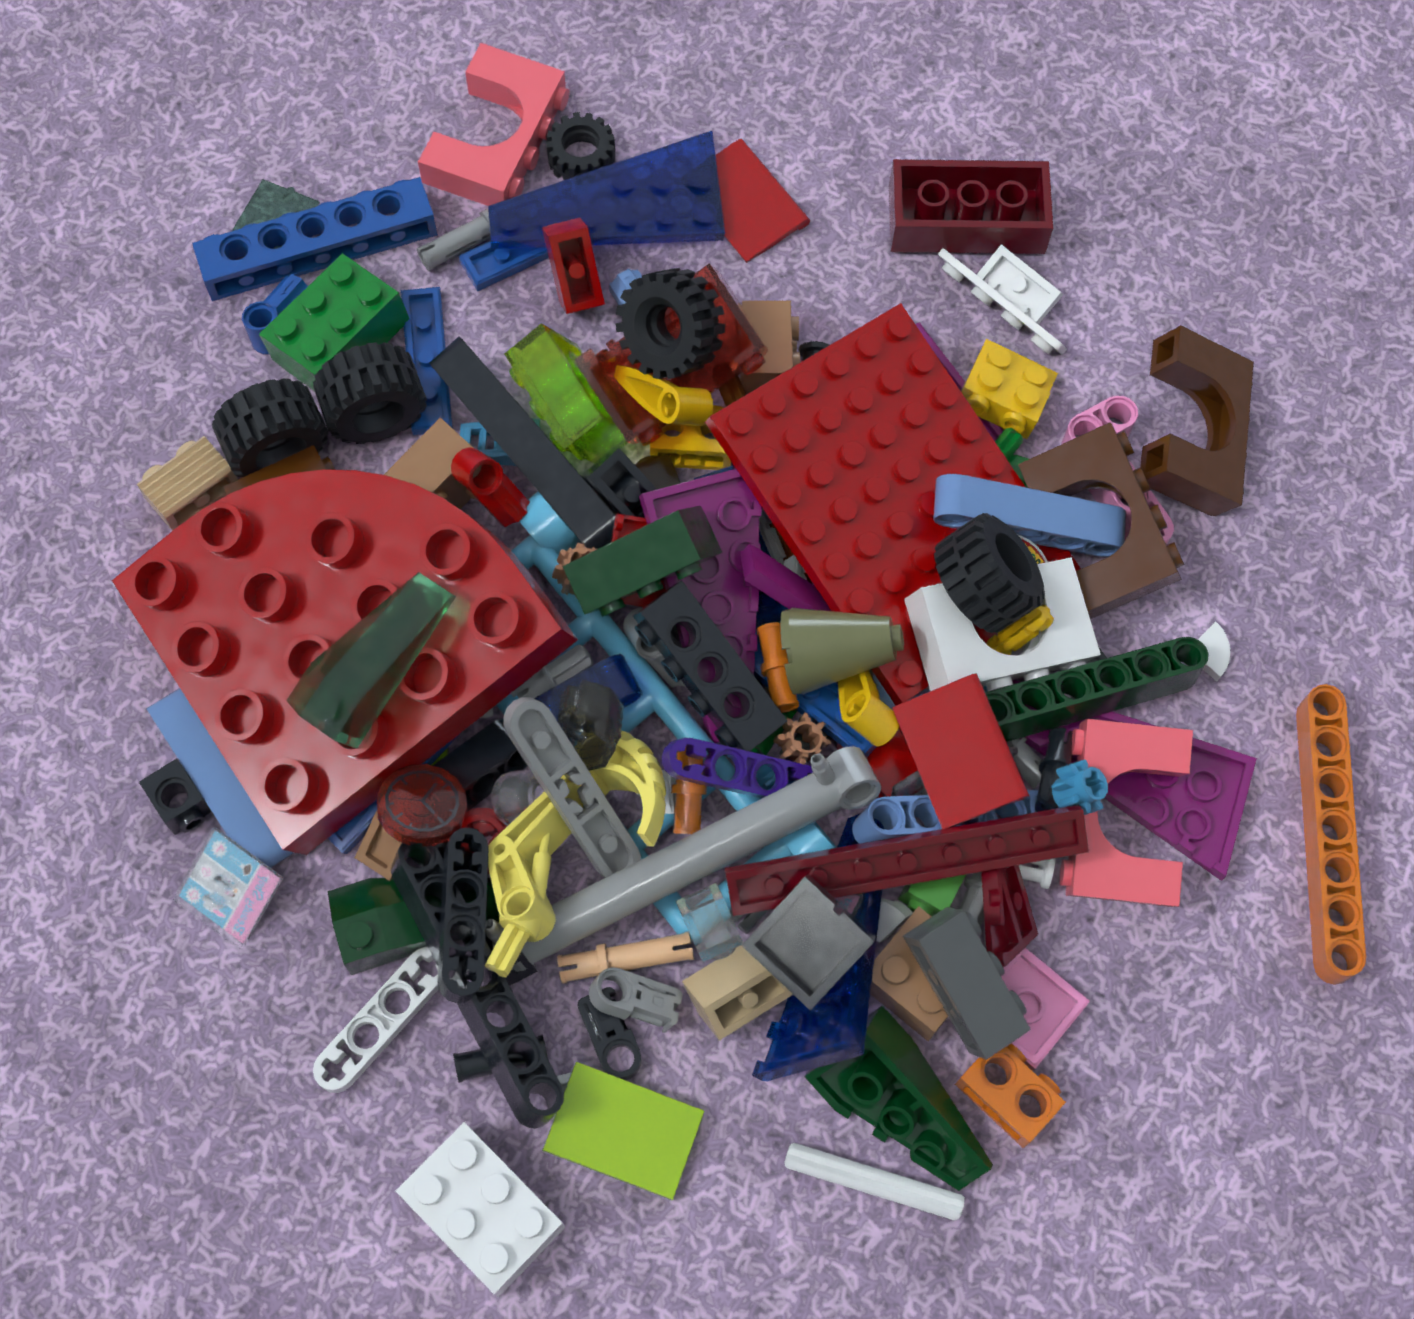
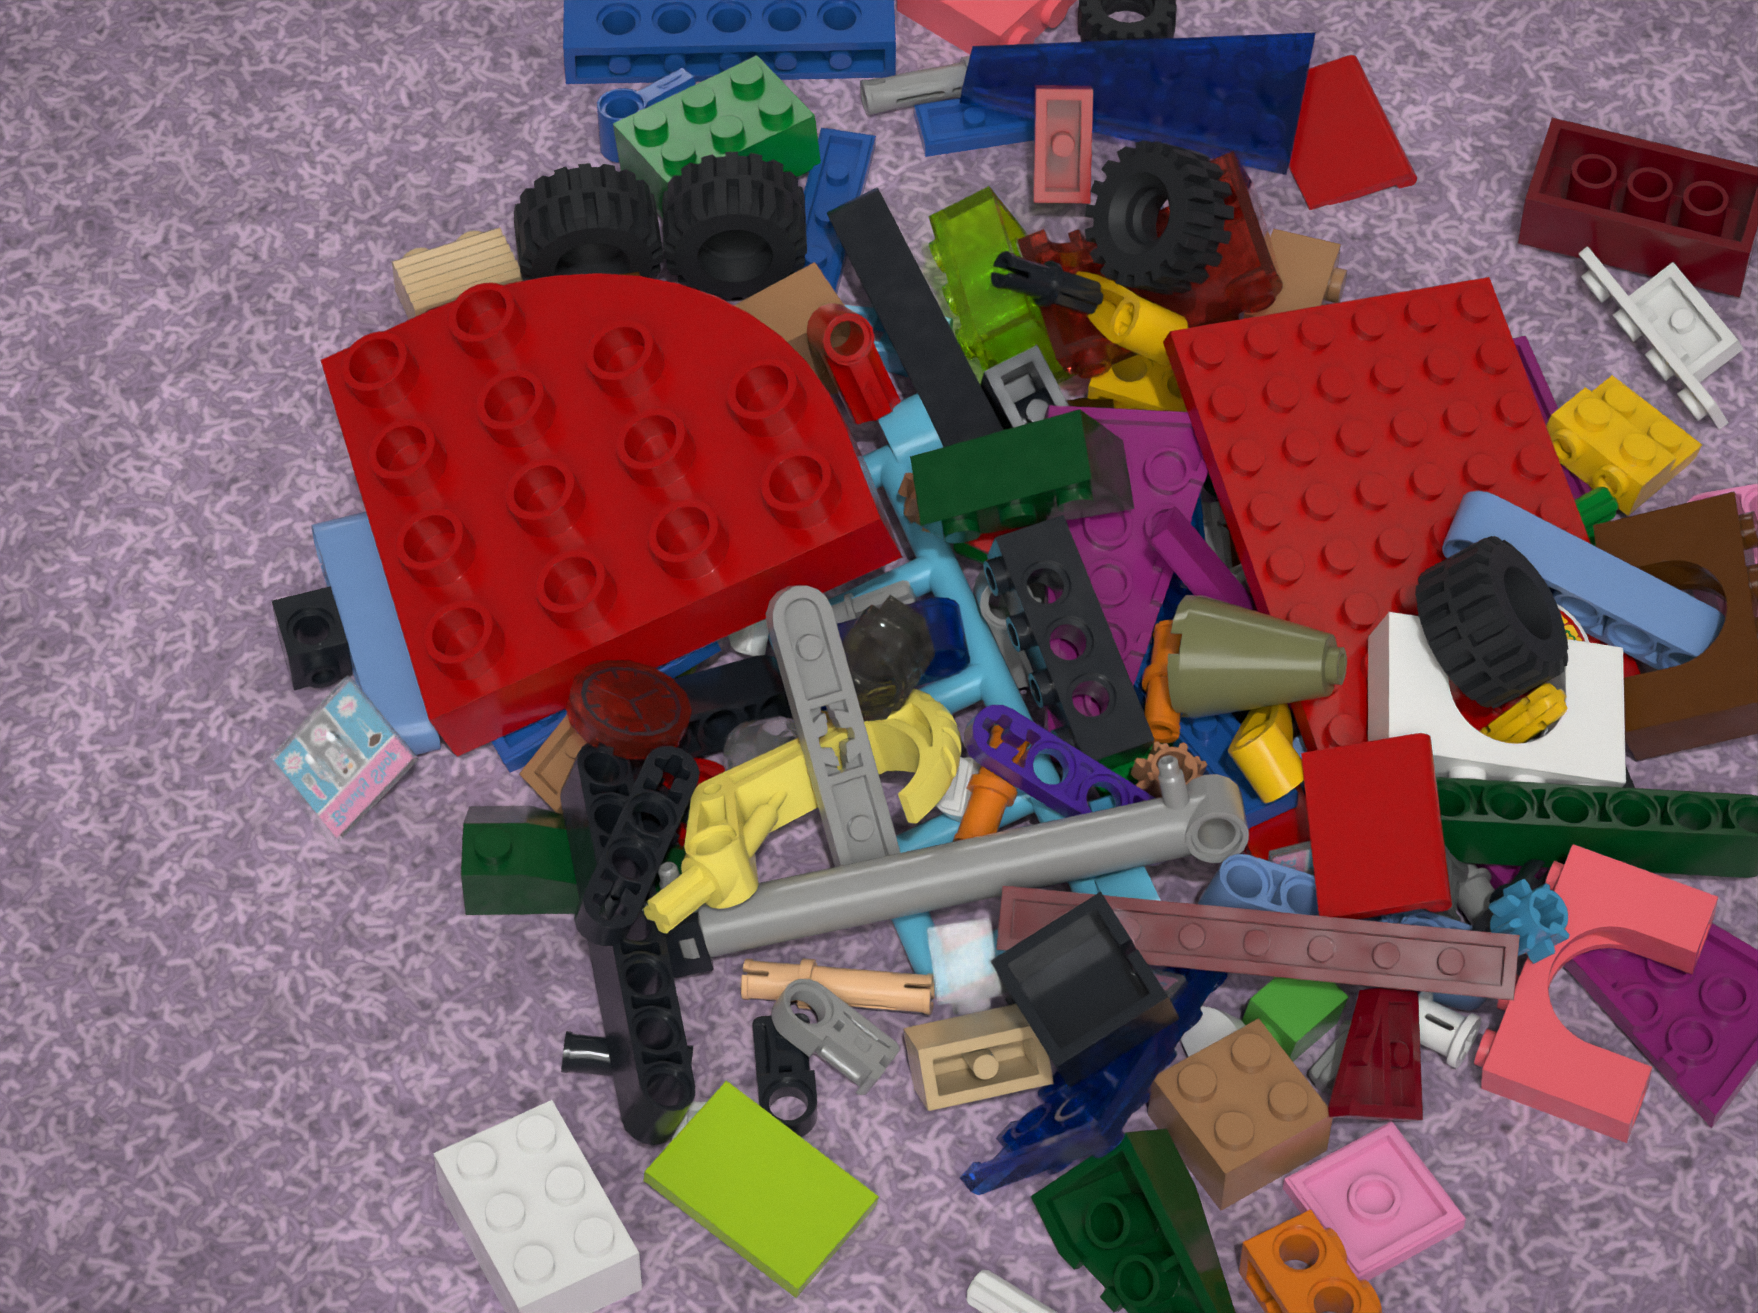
camera: 20 degrees right, 15 degrees down
clear green wedge [286,572,456,748] -> none
white beam [313,946,439,1093] -> none
dark grey brick [903,907,1031,1060] -> none
none -> black axle [991,251,1104,315]

